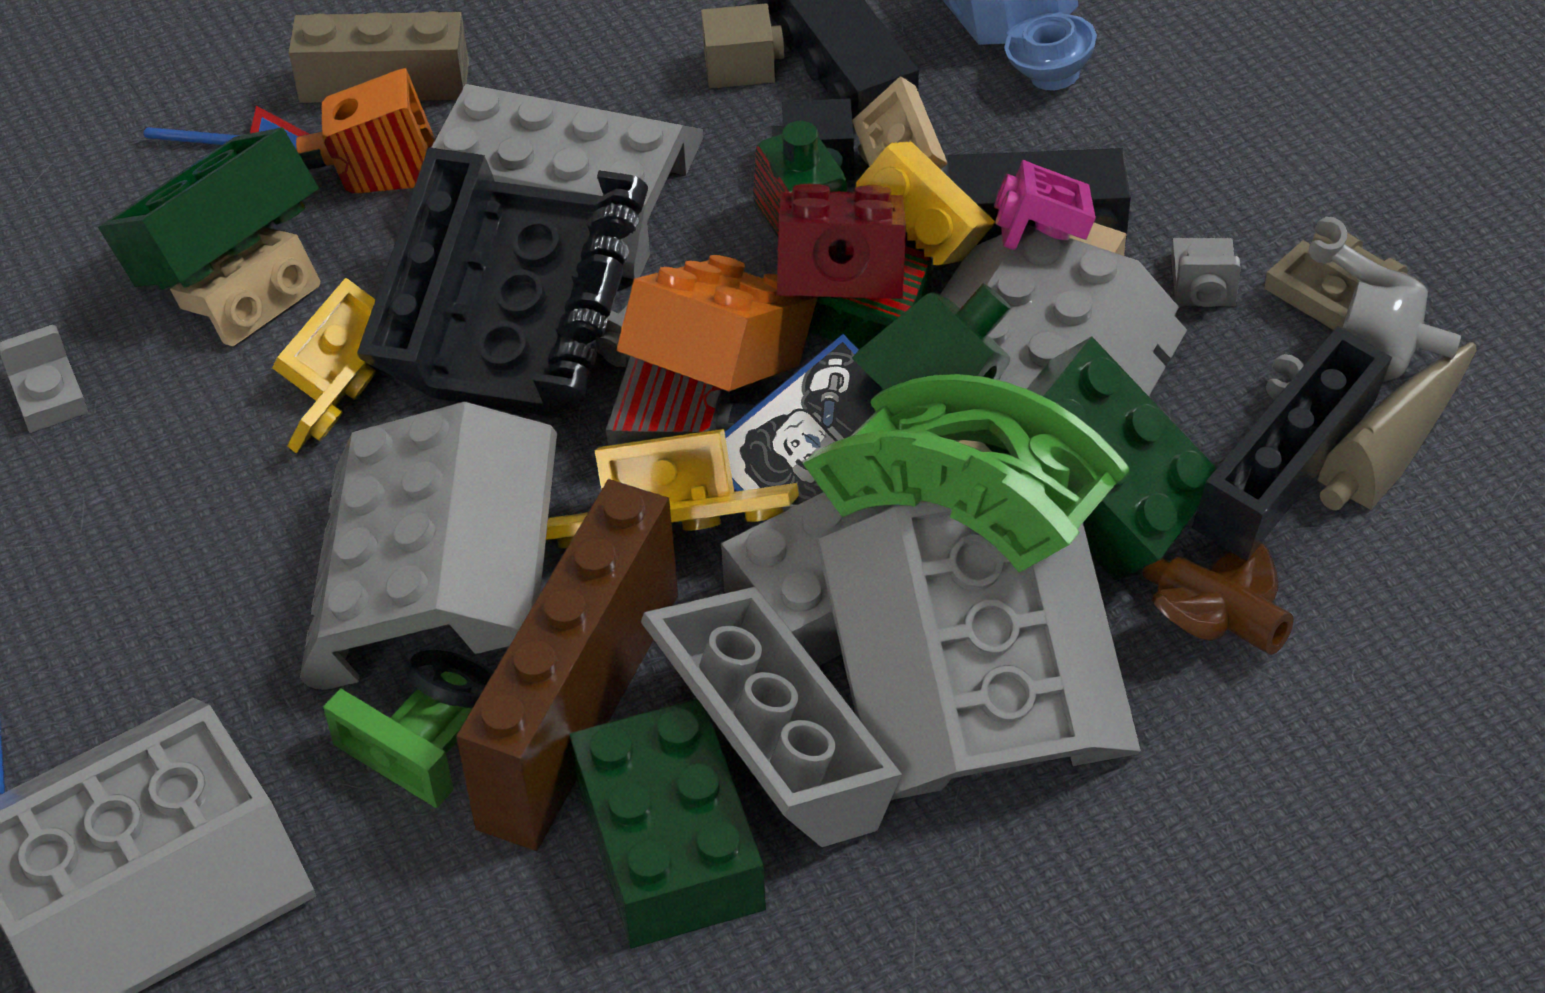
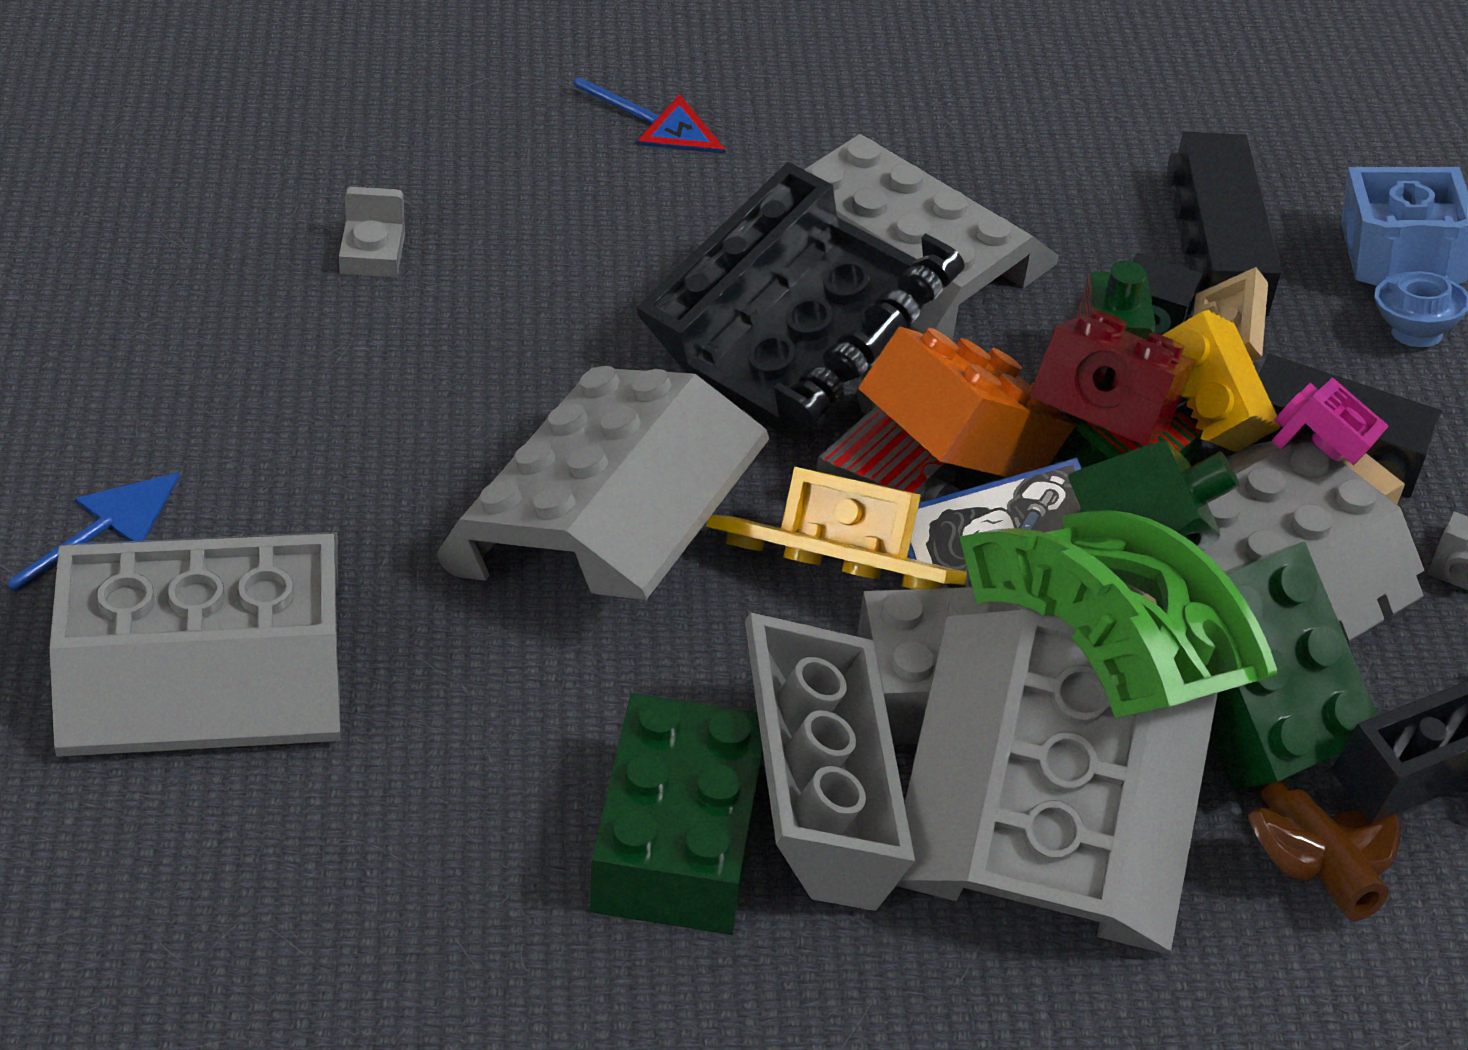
camera: 20 degrees right, 5 degrees down
dark green brick [98,127,319,290] -> none
tan bracket [170,227,320,346] -> none
yellow bracket [272,278,376,453] -> none
dark tan brick [289,11,469,103] -> none
orange torso [296,68,435,194] -> none
bright green piece [323,650,494,808] -> none
reddish brown brick [456,479,678,851] -> none
dark tan brick [701,4,784,89] -> none

